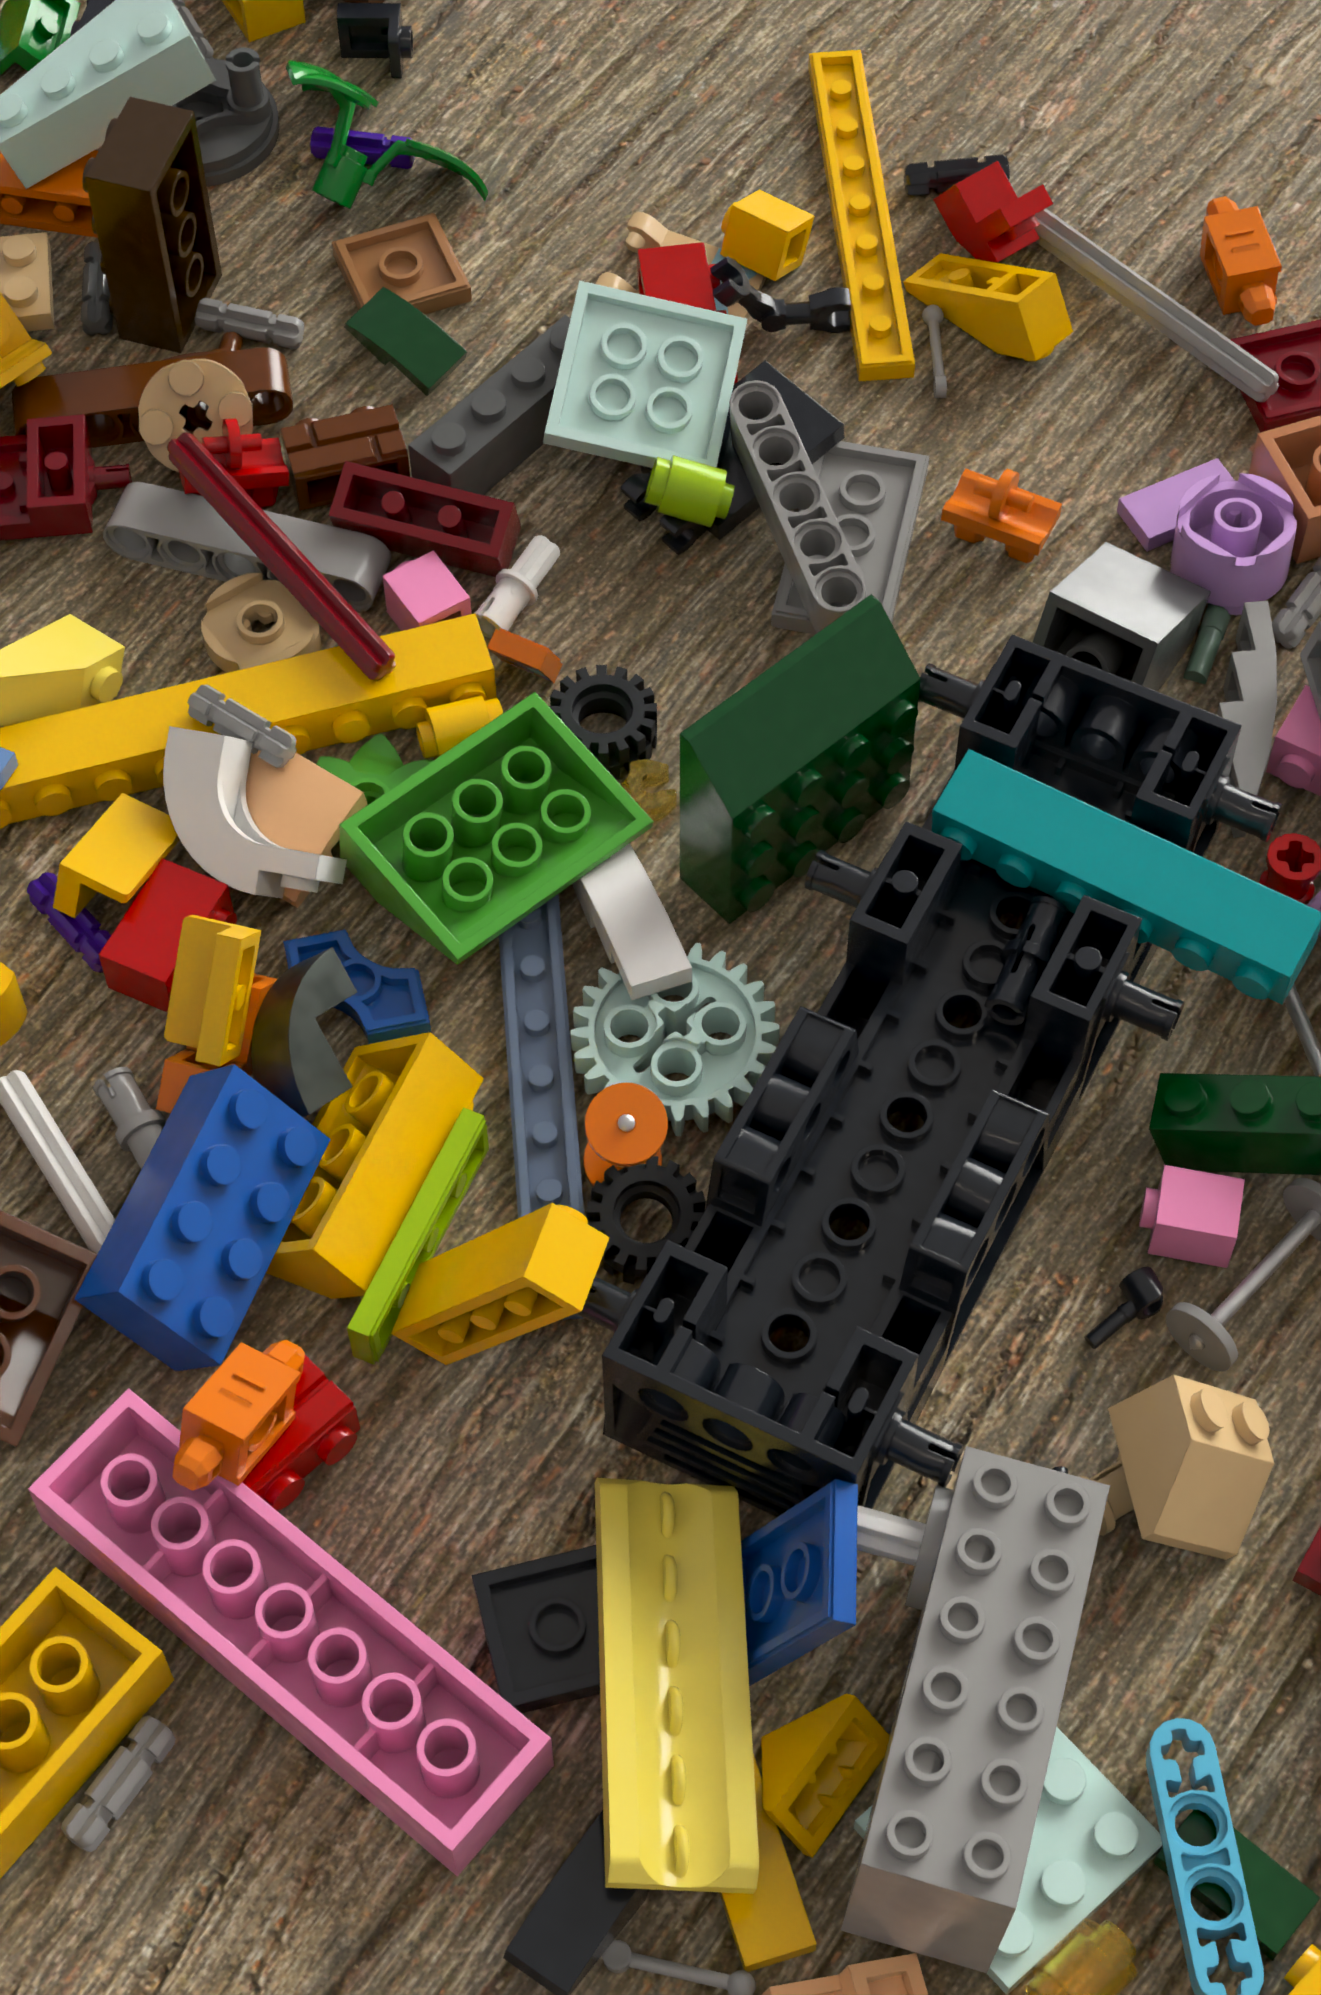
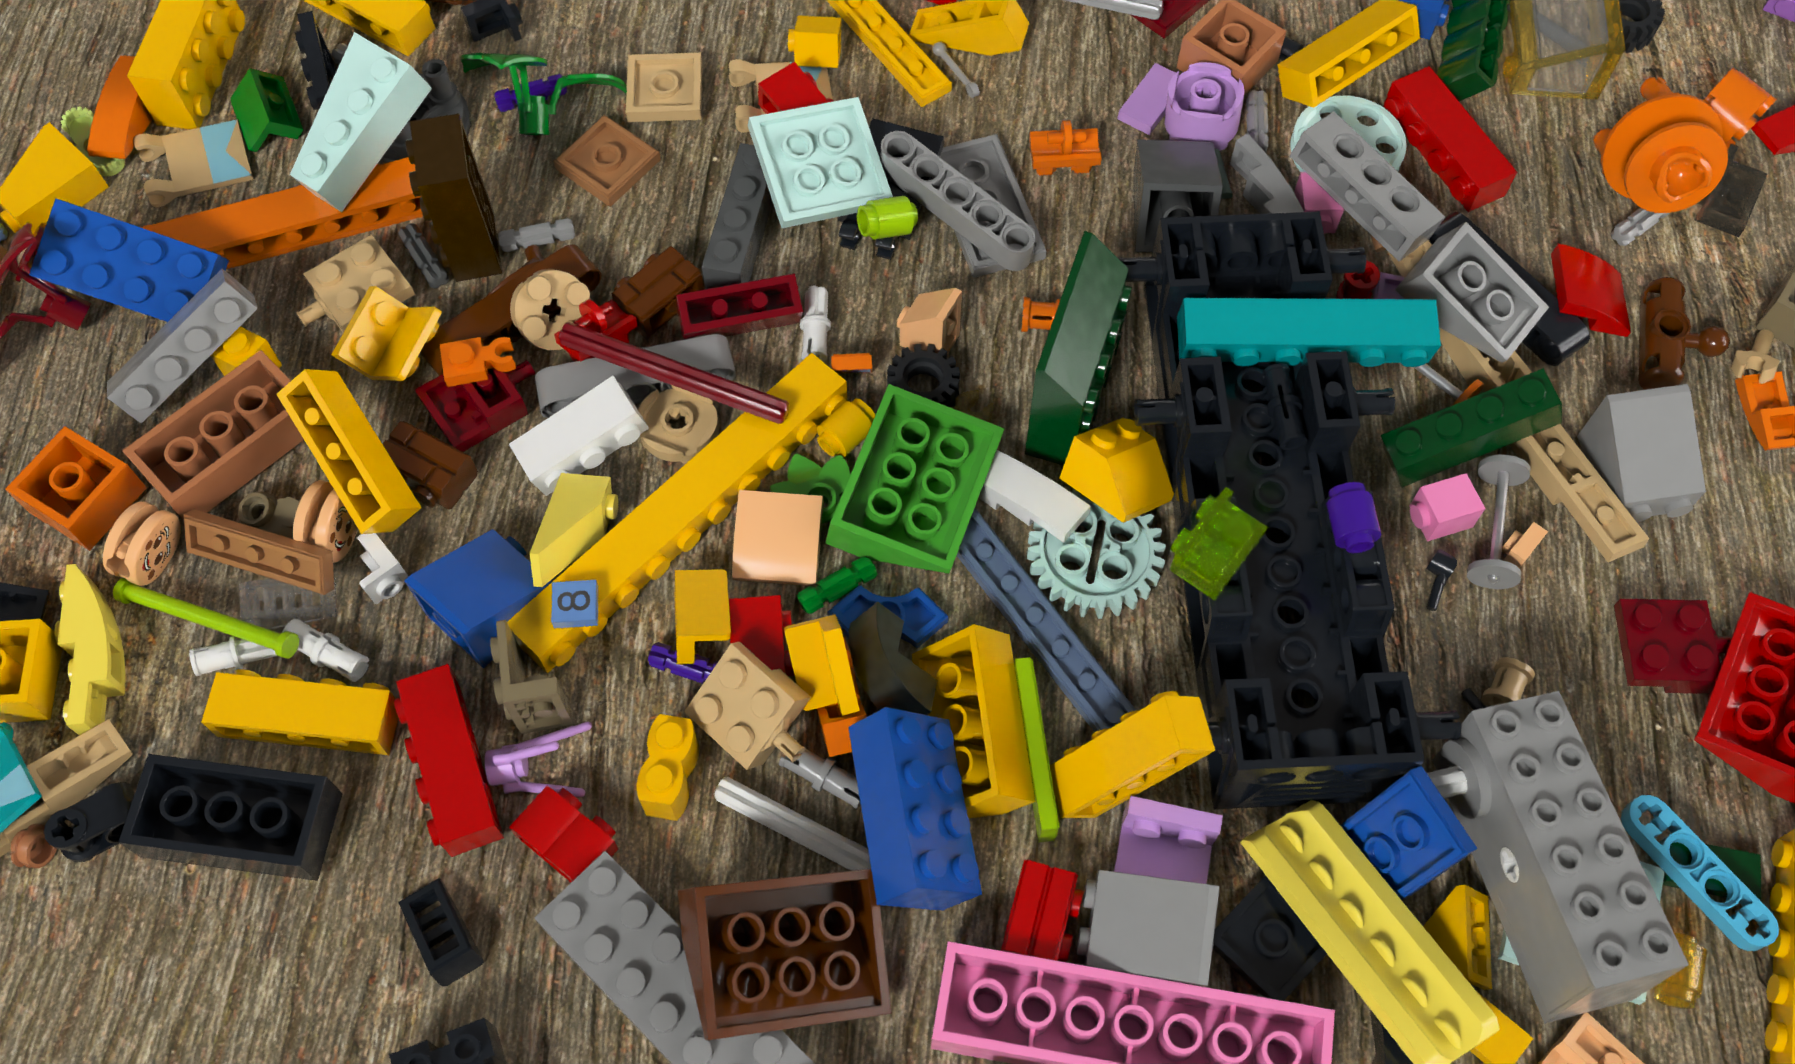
camera: 30 degrees left, 5 degrees up
white arch [163,726,347,898] -> none
orange piece [172,1340,305,1491] -> none
light grey axle [187,685,297,768] -> none
dark green slope [344,287,467,396] -> none
bright pink brick [383,550,472,631] -> none
orange axle [583,1083,668,1186] -> none
black tyre [586,1156,706,1285] -> none
black piece [710,257,851,334] -> none
tan slope [1108,1374,1274,1560] -> none
none -> orange plate [440,337,516,387]
none -> white brick [509,376,649,496]
none -> tan plate [626,53,702,122]
none -> tan plate [684,642,811,770]
none -> green axle [797,557,877,614]
none -> light nougat slope [896,288,962,355]
none -> yellow slope [1059,417,1174,523]
none -> light grey slope [1076,870,1220,986]
none -> lavender bracket [1113,796,1223,884]
none -> clear neon green bracket [1169,487,1268,600]
none -> dark purple brick [1326,482,1381,553]
none -> light nougat plate [1502,522,1548,568]

